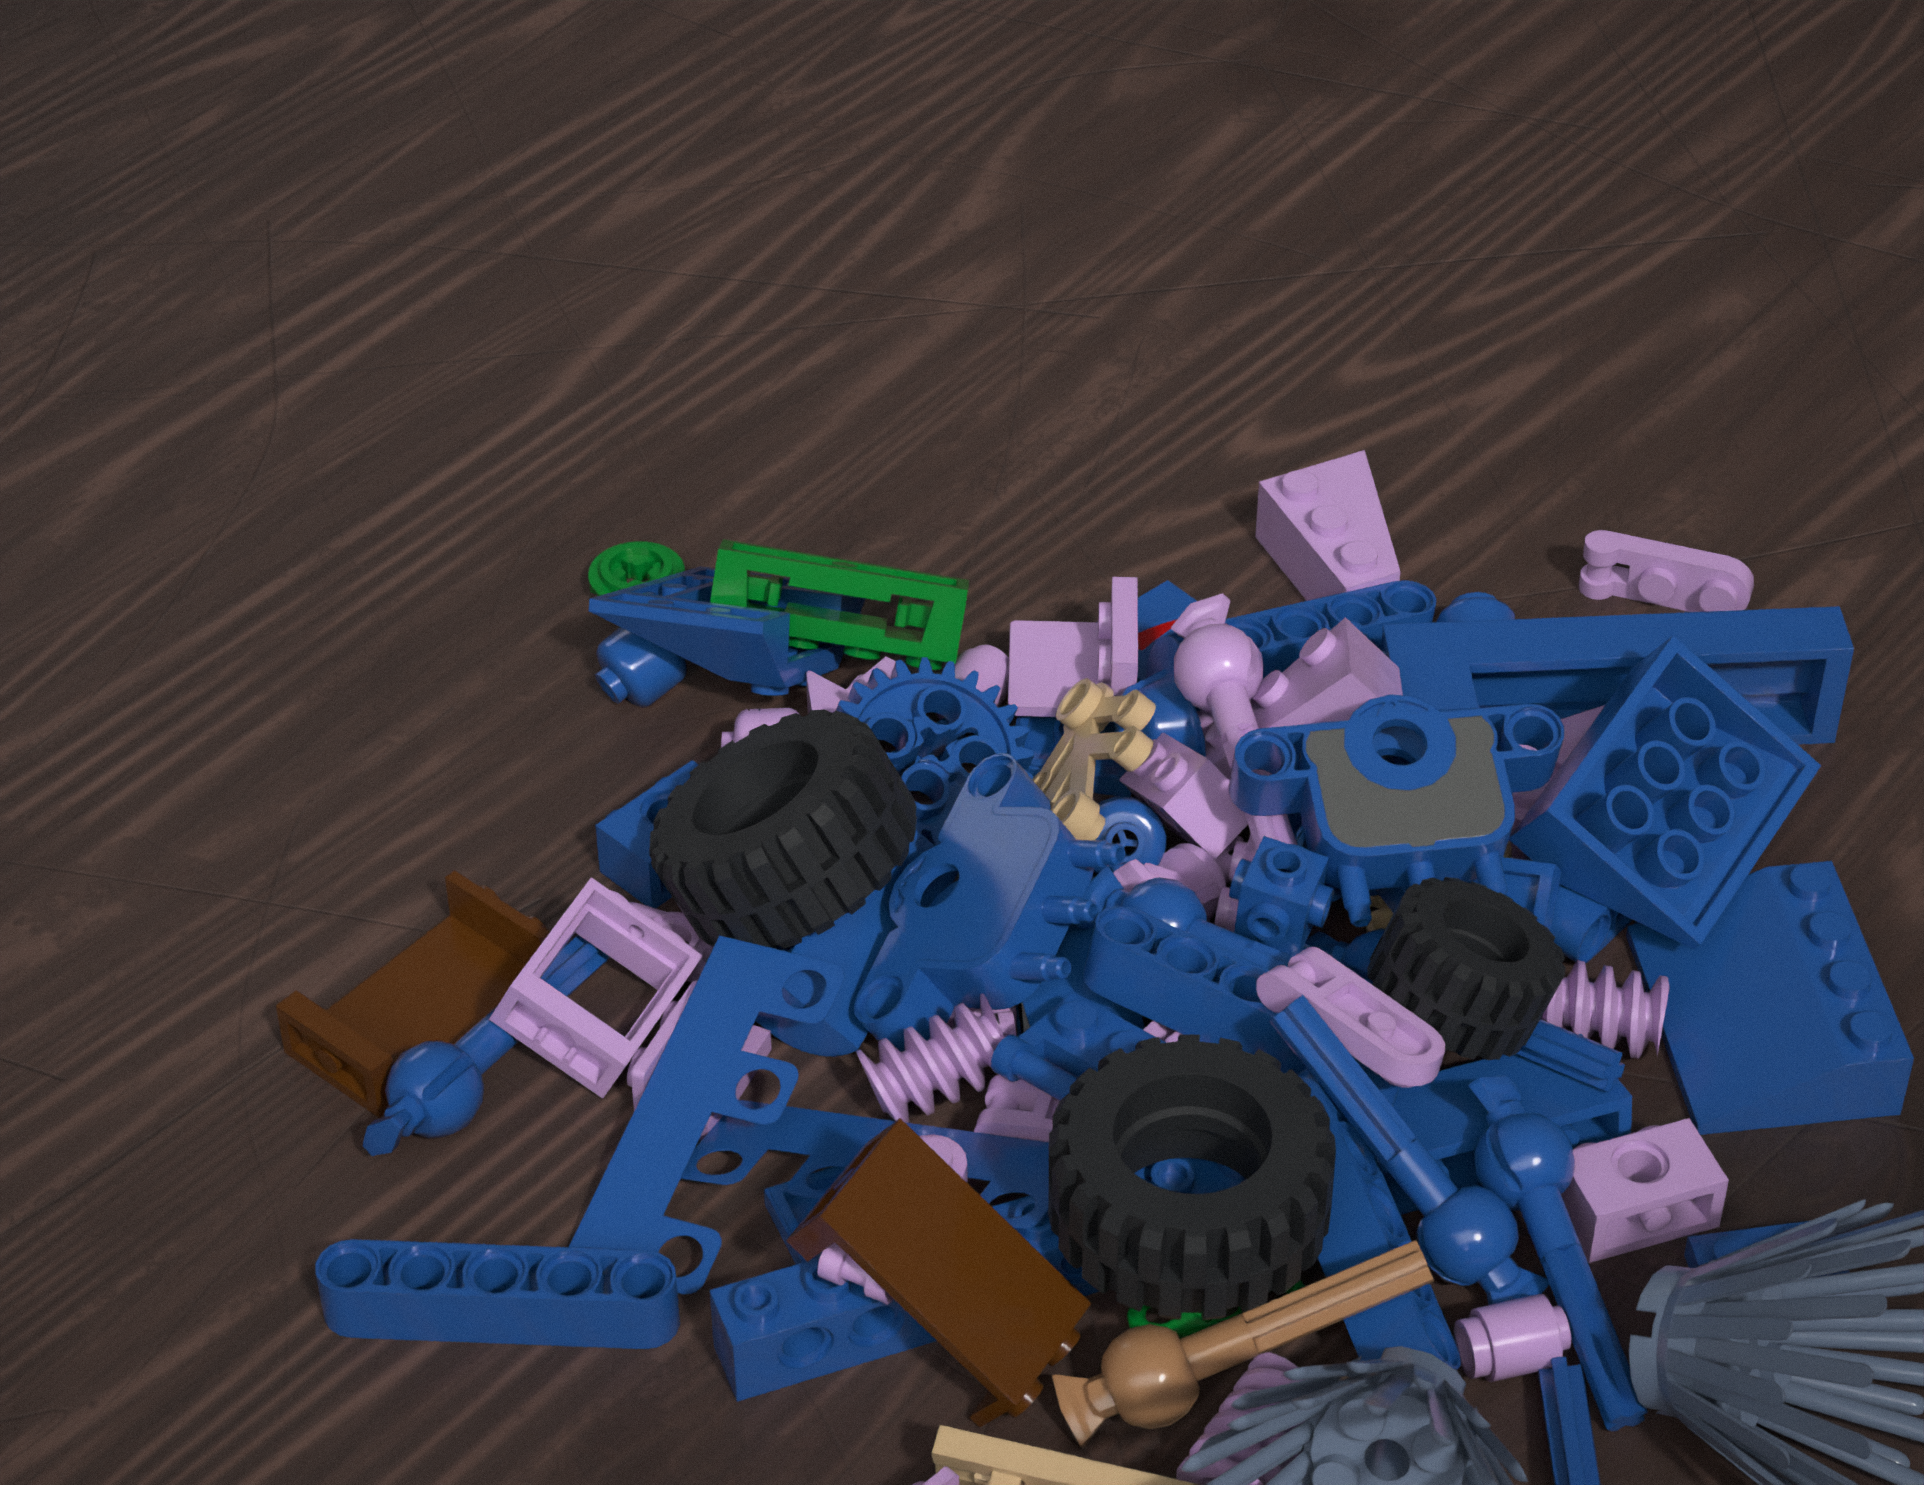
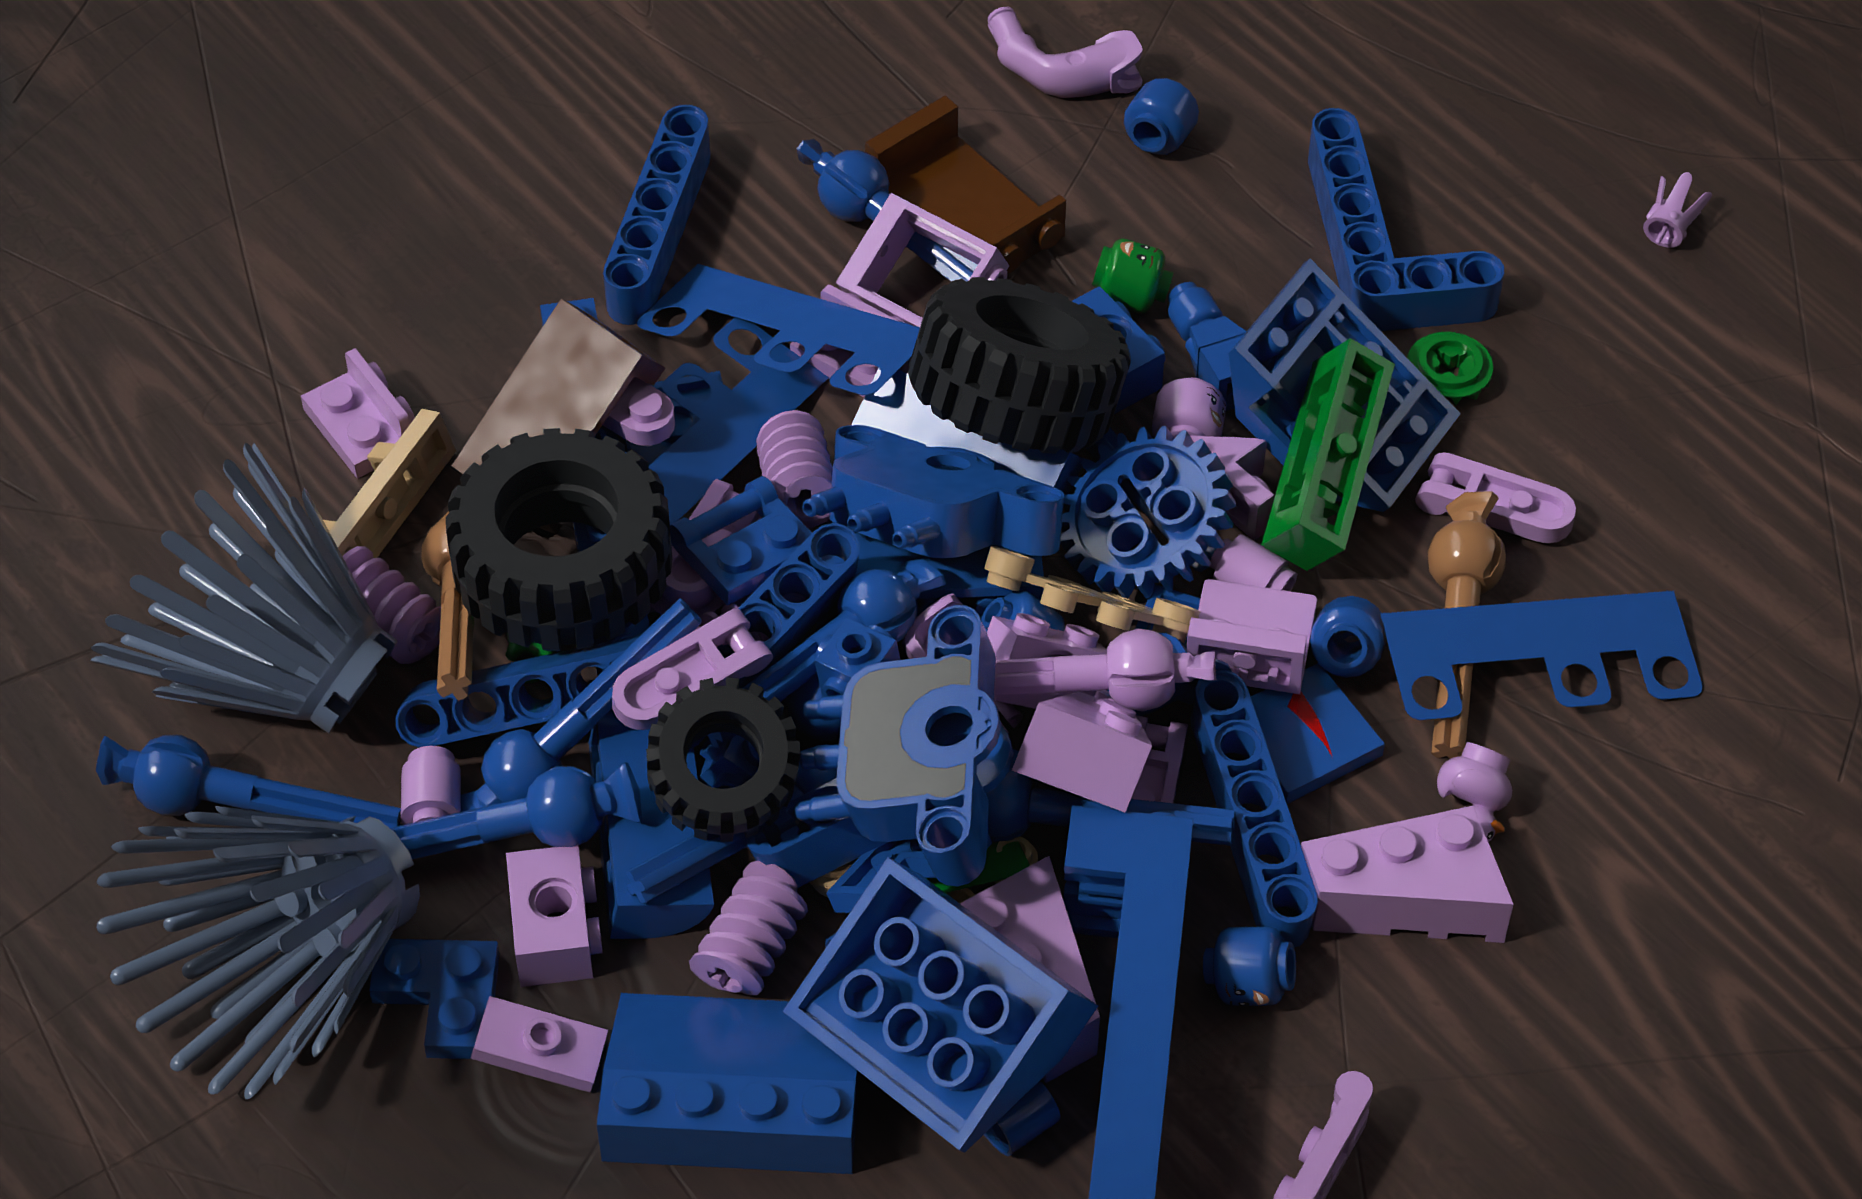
camera: 100 degrees right, 10 degrees up
none -> lavender plate [471,996,608,1093]
none -> lavender piece [987,7,1143,98]
none -> green head [1092,238,1174,314]
none -> blue head [1123,78,1199,155]
none -> blue piece [1168,282,1247,411]
none -> blue beam [1308,108,1504,331]
none -> blue head [1310,596,1387,678]
none -> blue piece [1380,591,1703,720]
none -> lavender plate [1415,452,1576,543]
none -> medium nougat piece [1428,491,1506,759]
none -> lavender animal [1437,742,1513,842]
none -> lavender piece [1643,172,1712,248]

